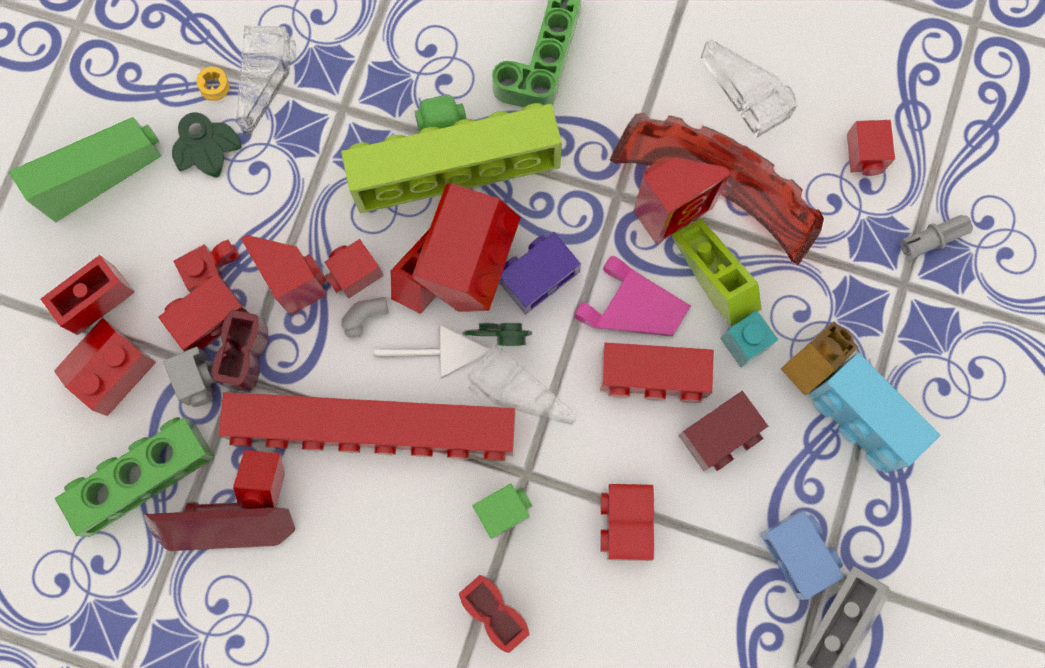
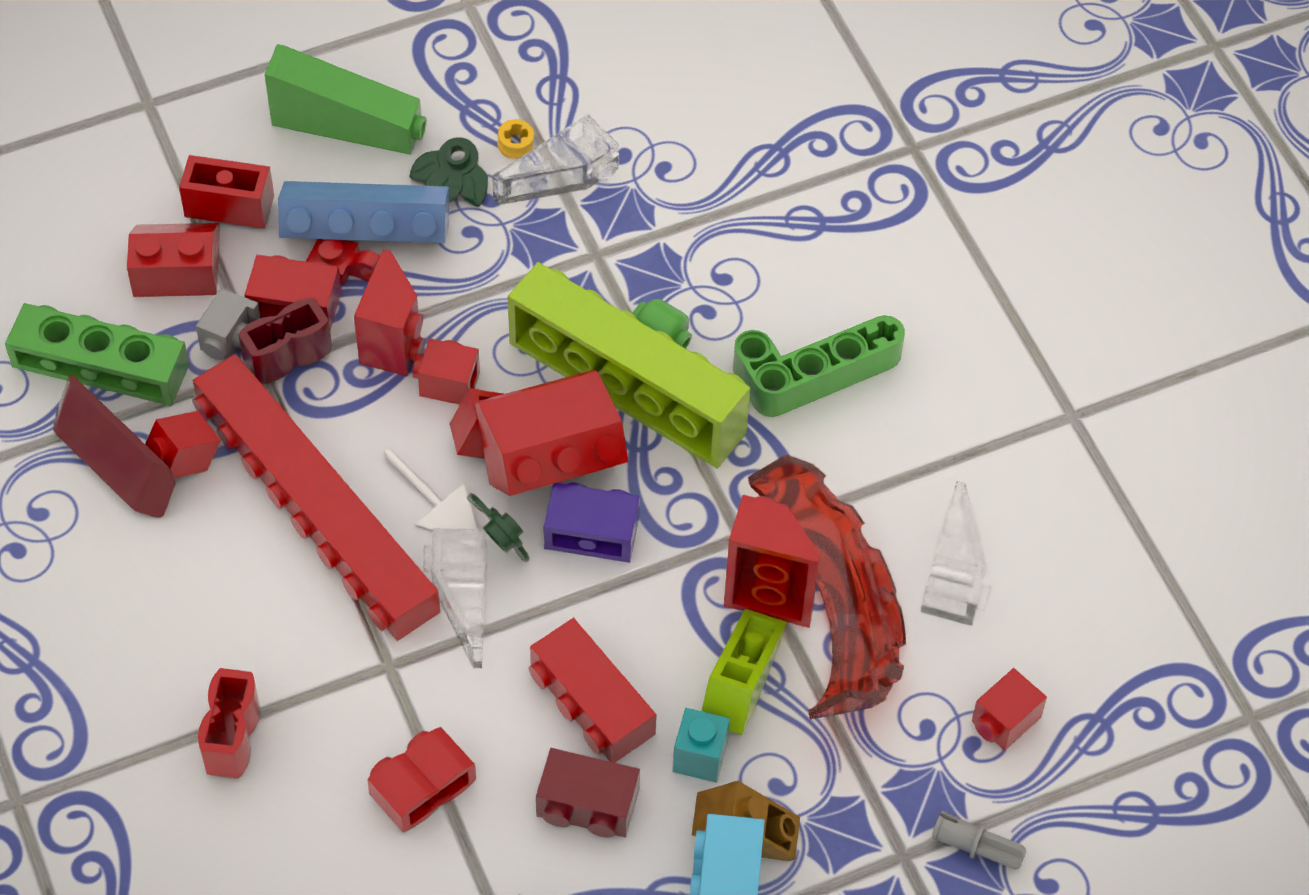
camera: 45 degrees right, 20 degrees down
light grey arm [341,297,388,338] -> none
bright green brick [472,483,532,539] -> none
dark pink flag [574,256,691,336] -> none
none -> medium blue brick [278,181,449,243]

